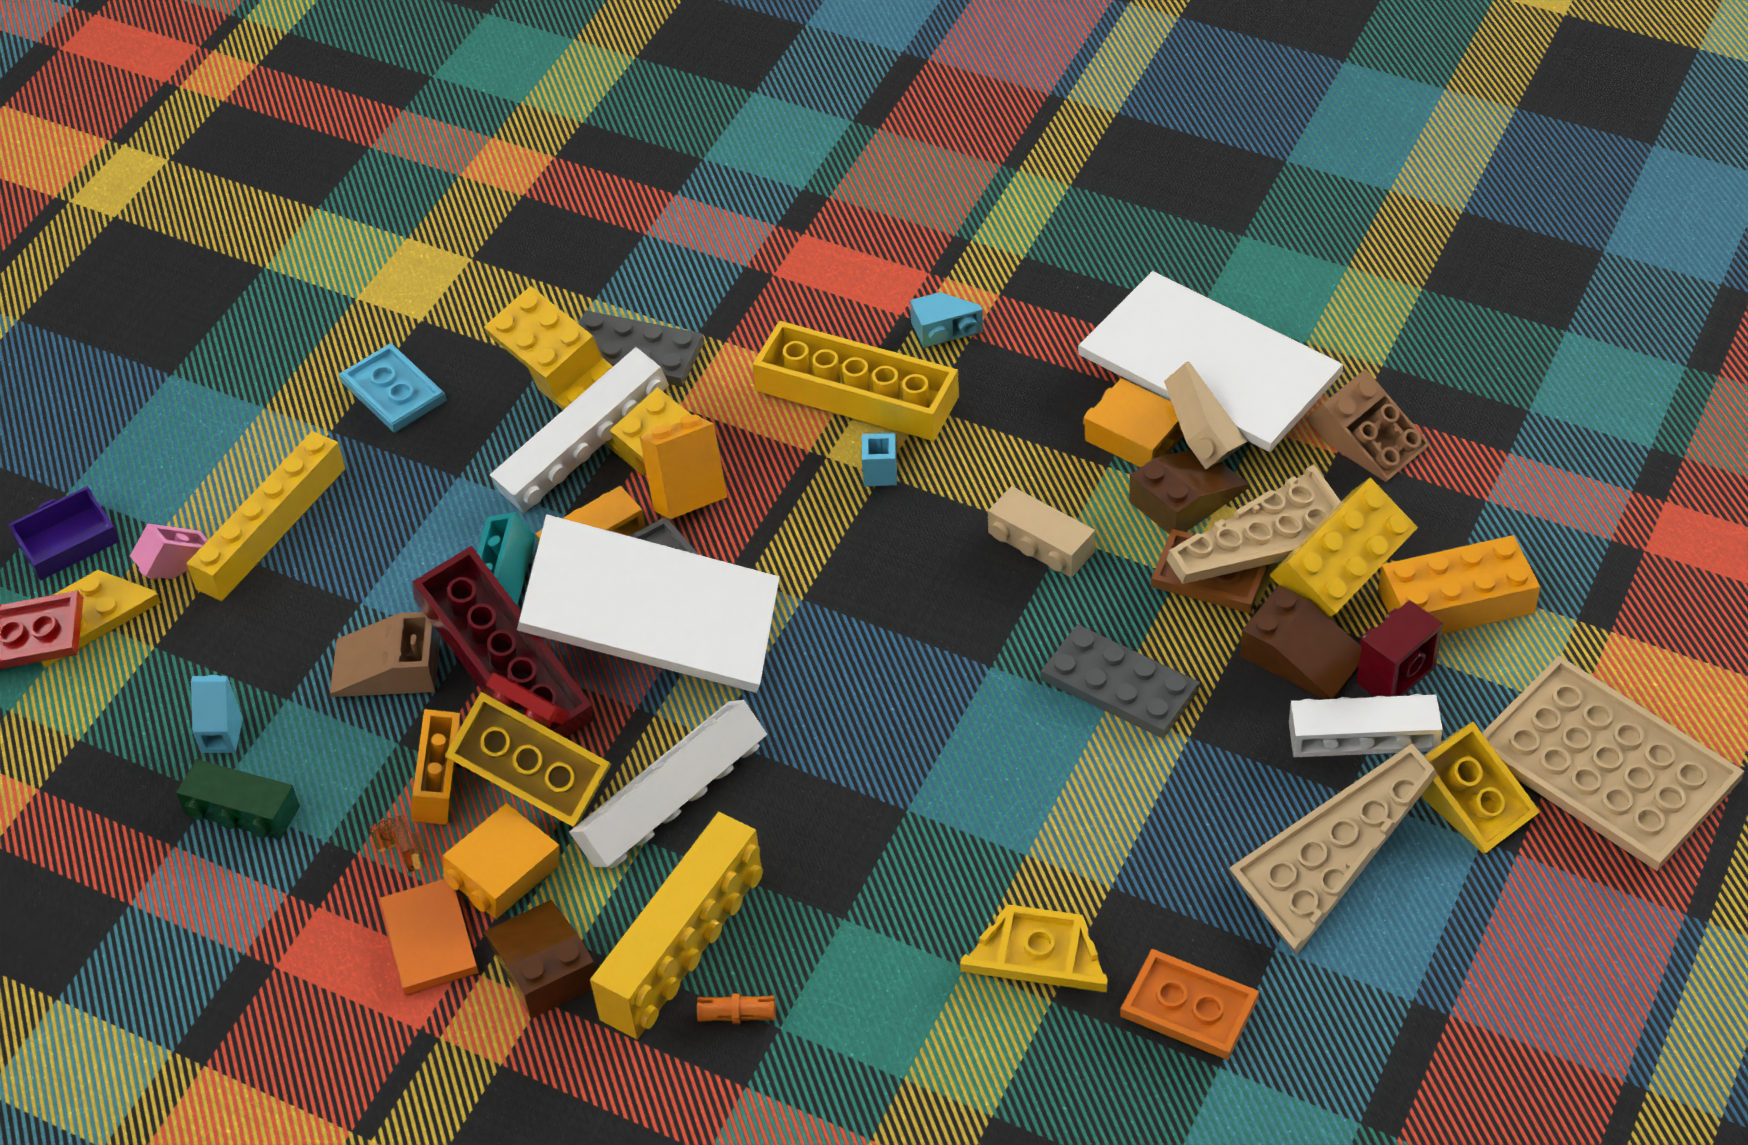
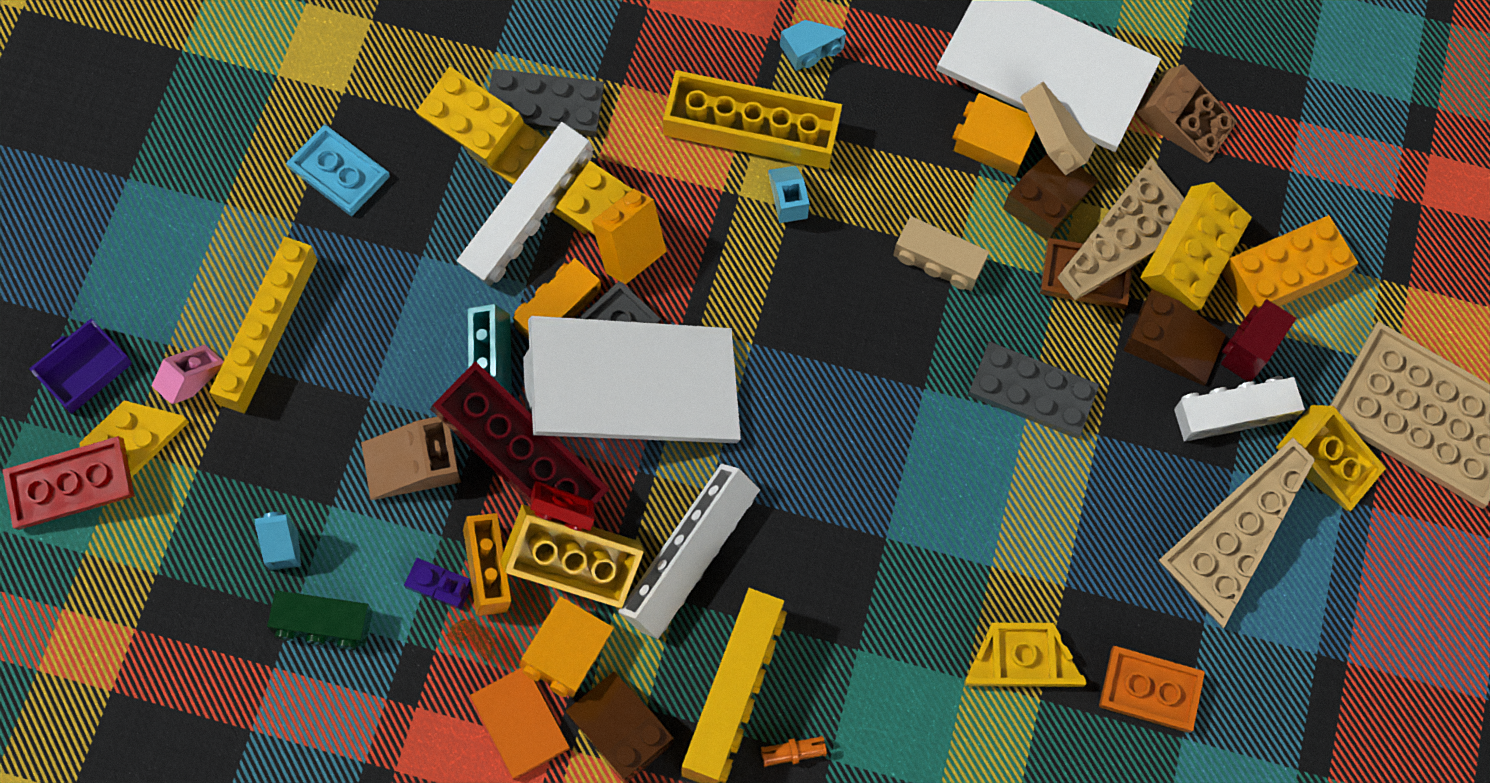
camera: 20 degrees left, 20 degrees up
none -> dark purple plate [404,558,472,611]

